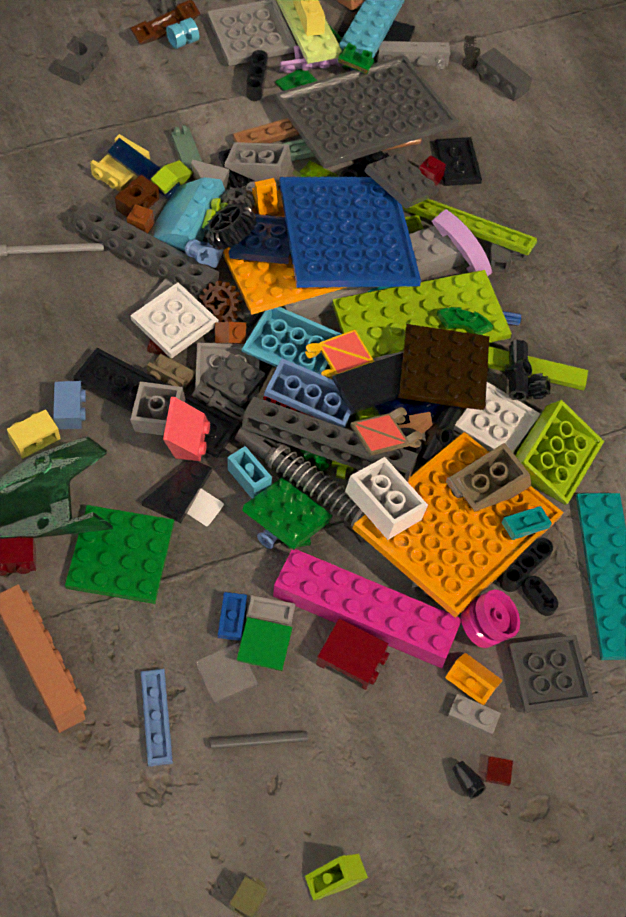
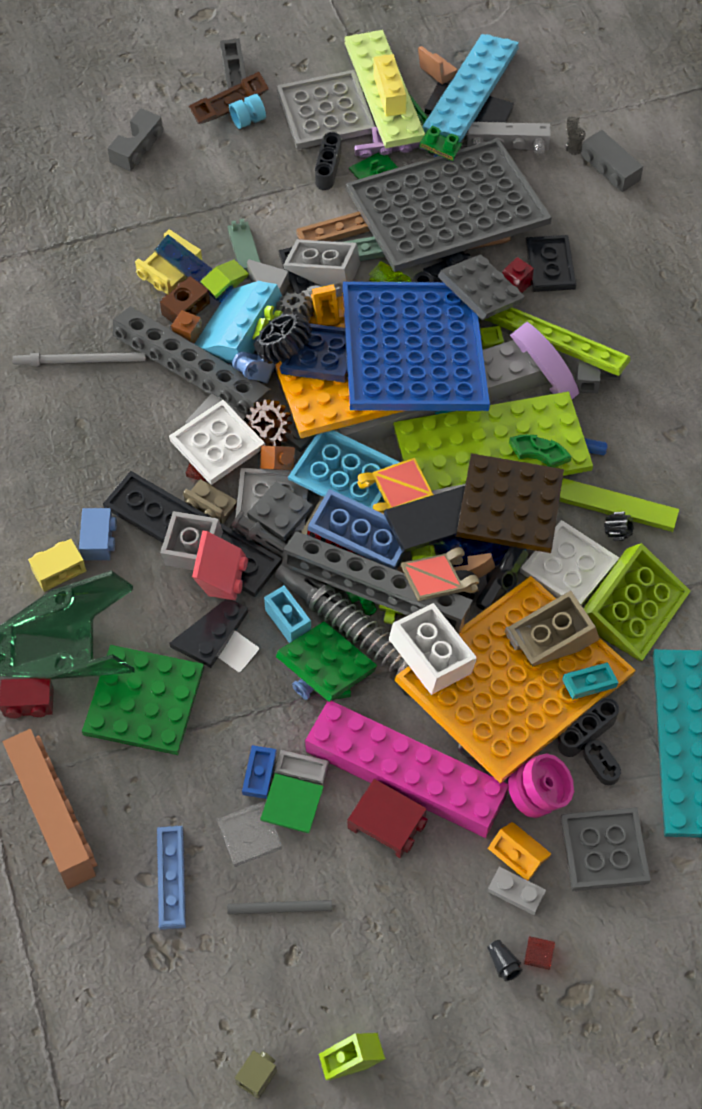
camera: 10 degrees right, 0 degrees up
black piece [504,339,532,401] -> none

